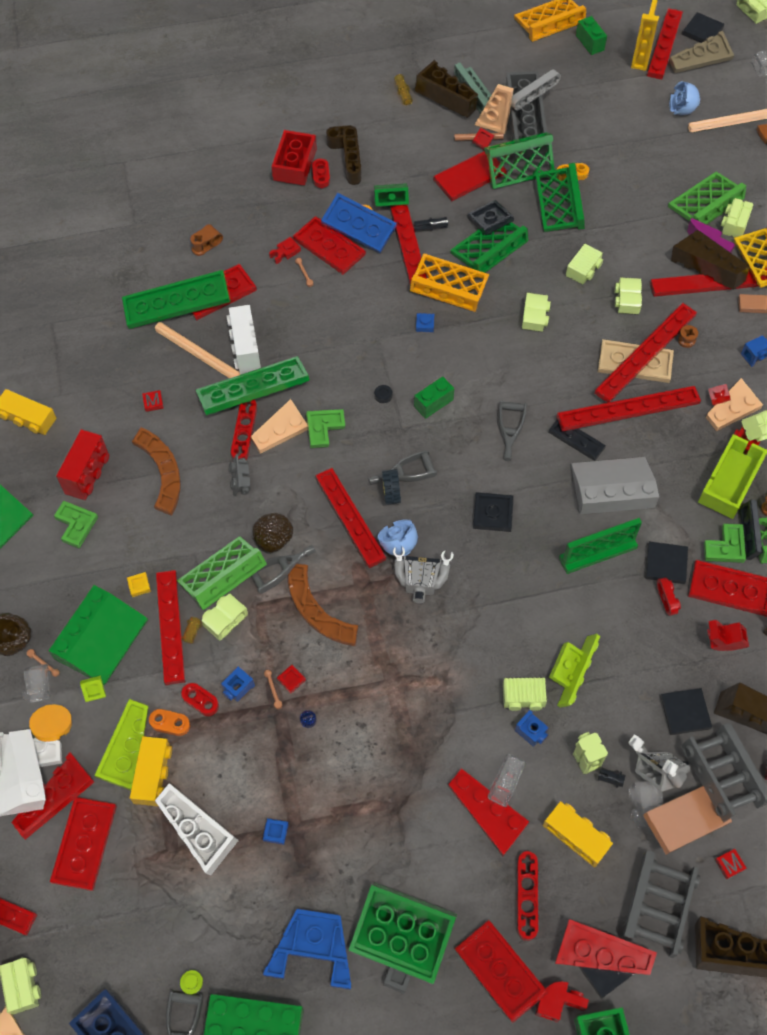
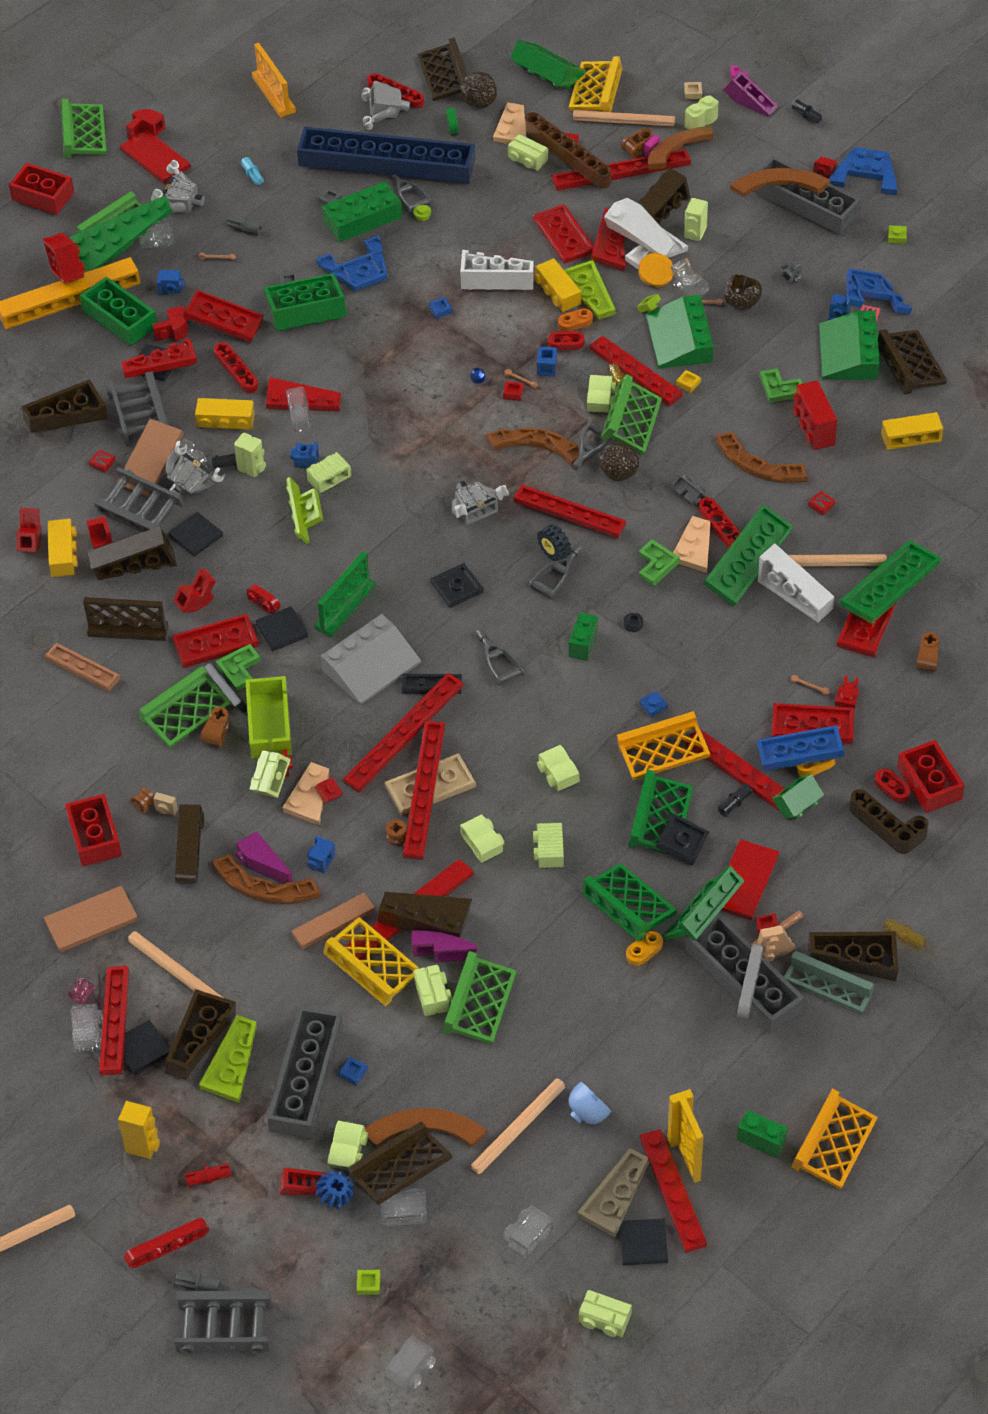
camera: 145 degrees right, 10 degrees down
light blue cylinder [378,519,418,556] -> none

